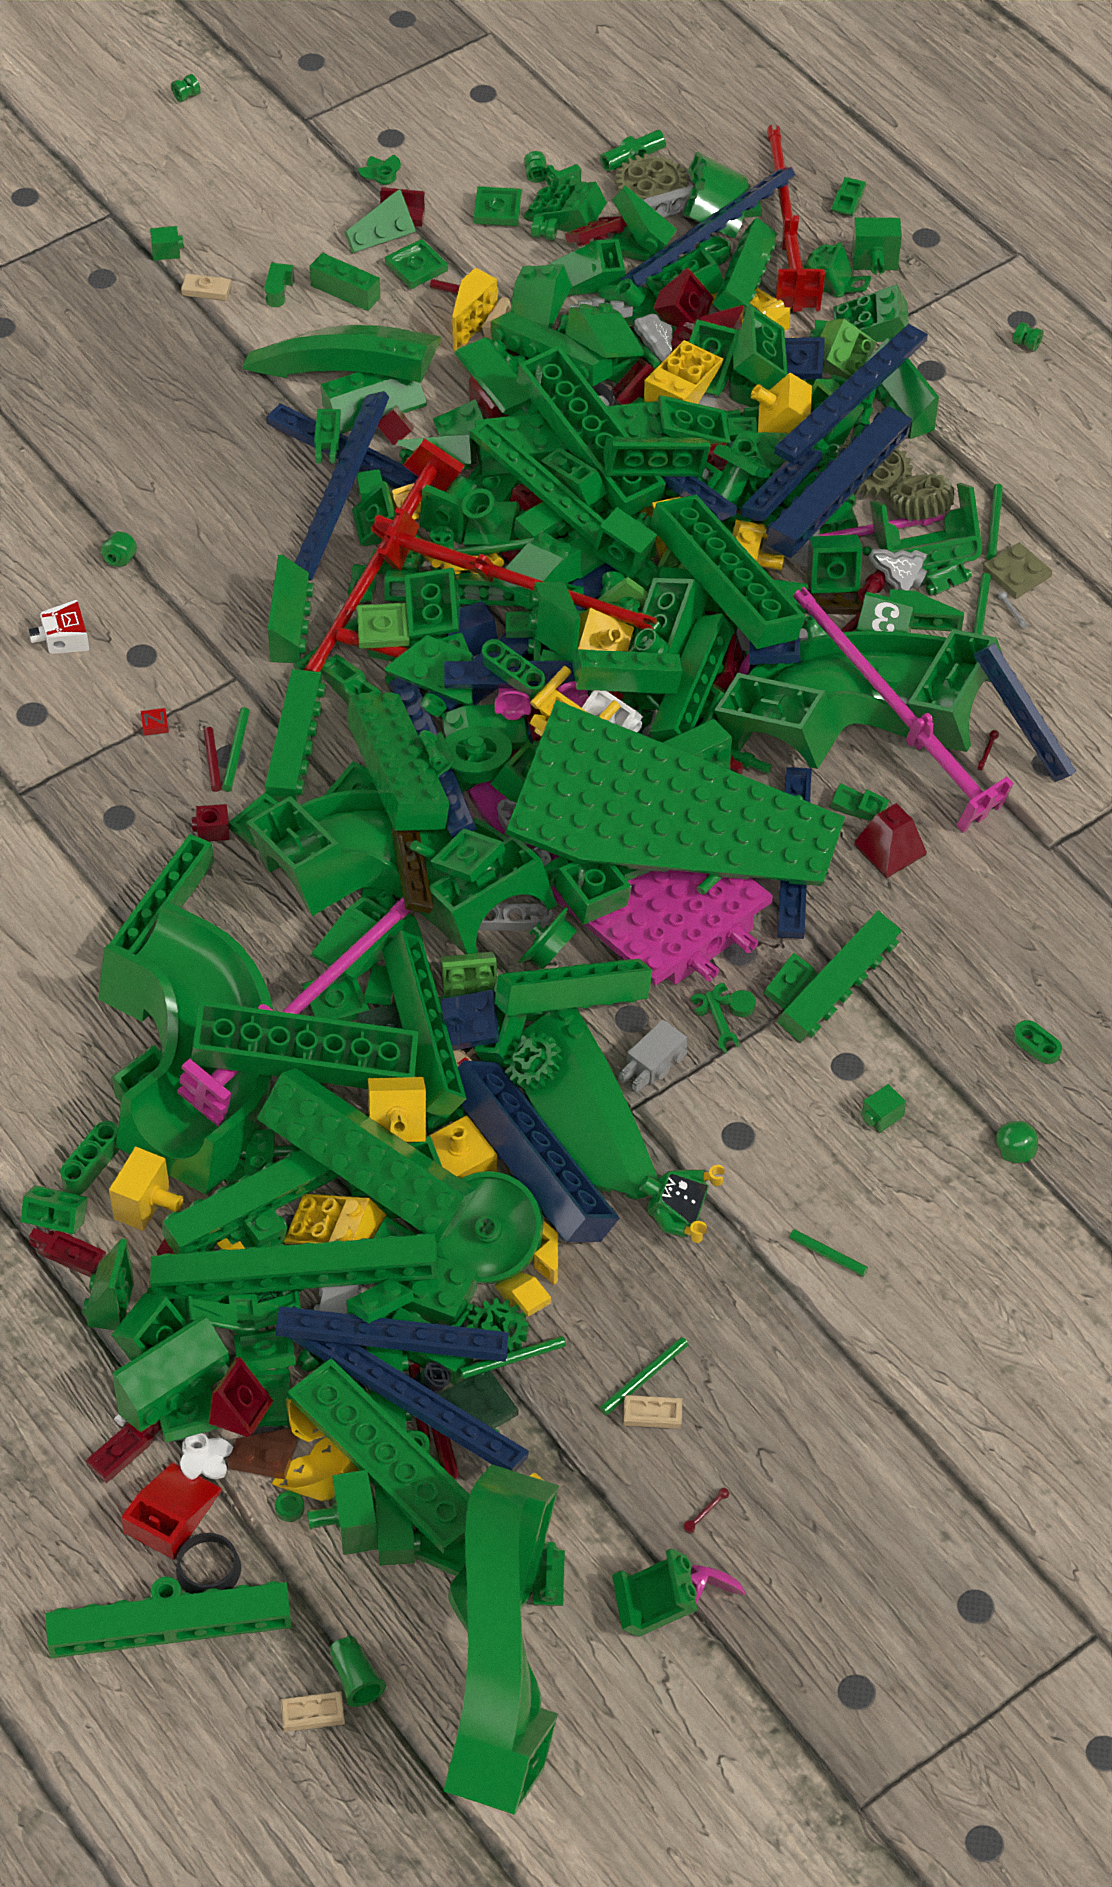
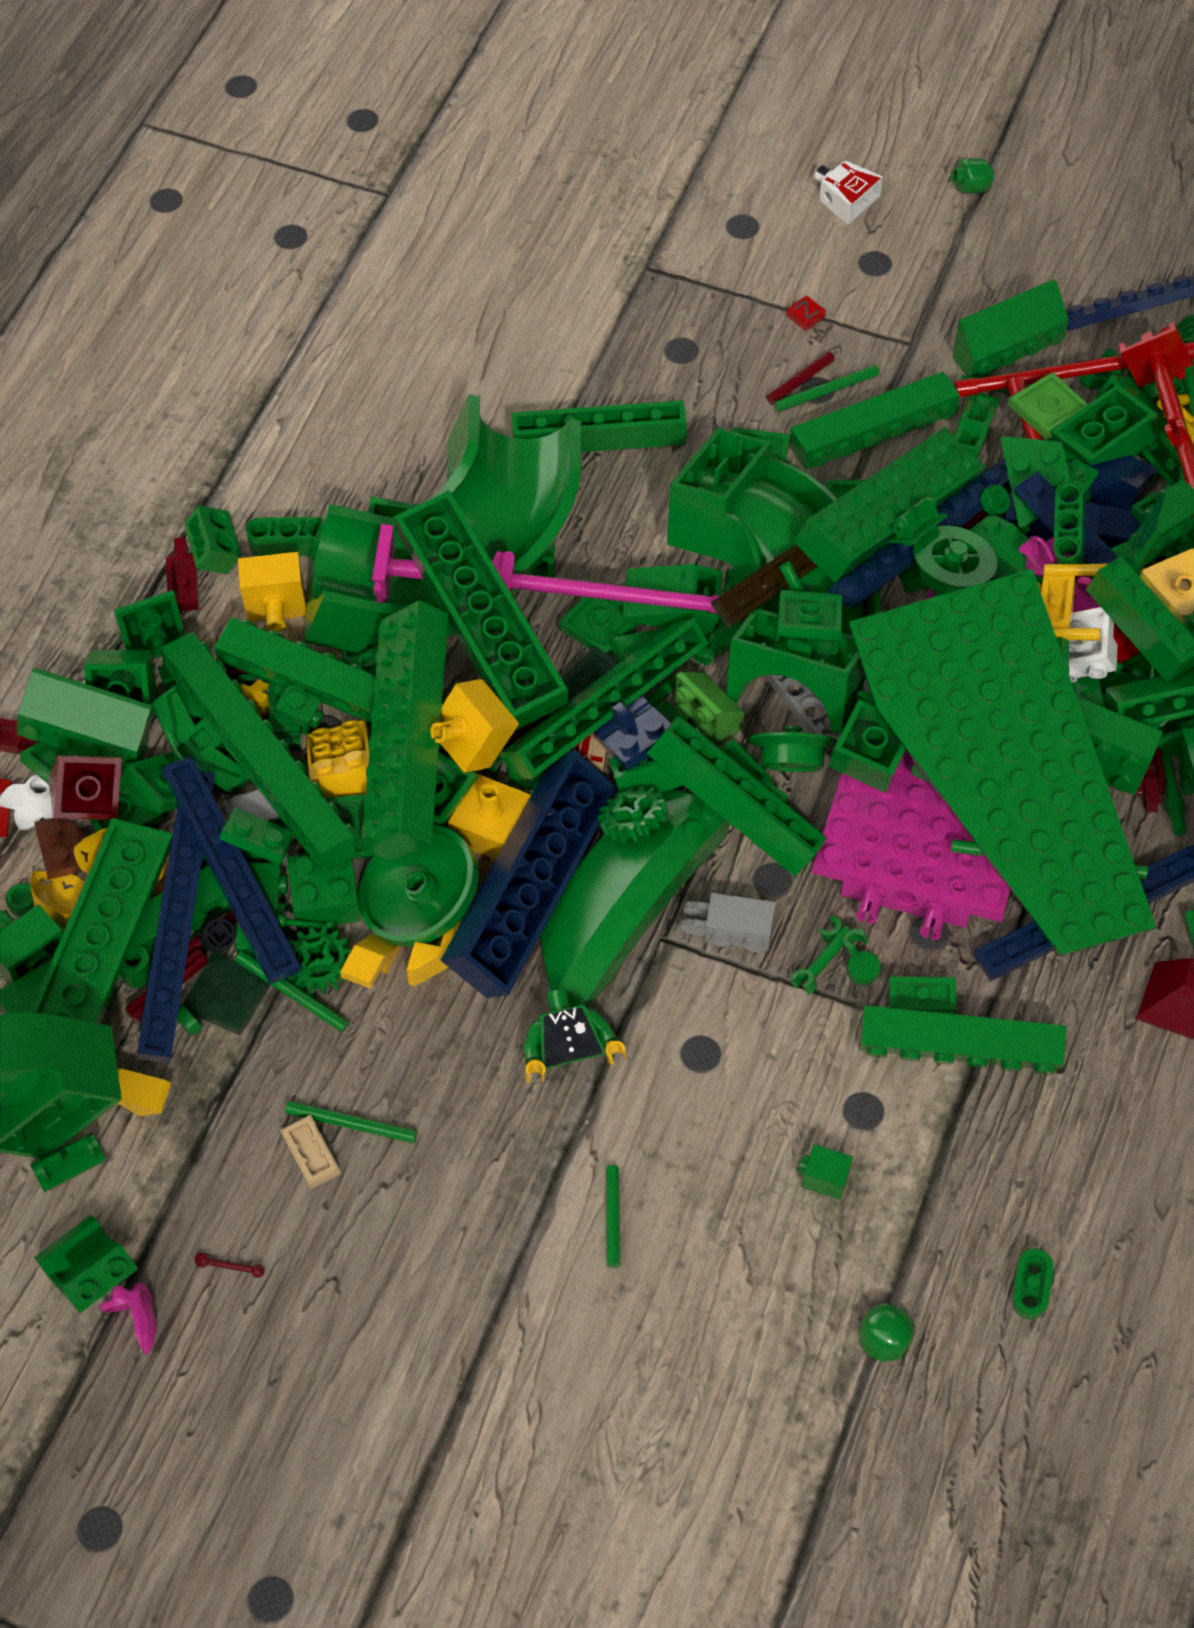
camera: 60 degrees right, 5 degrees up
dark red brick [192,804,230,842] -> none

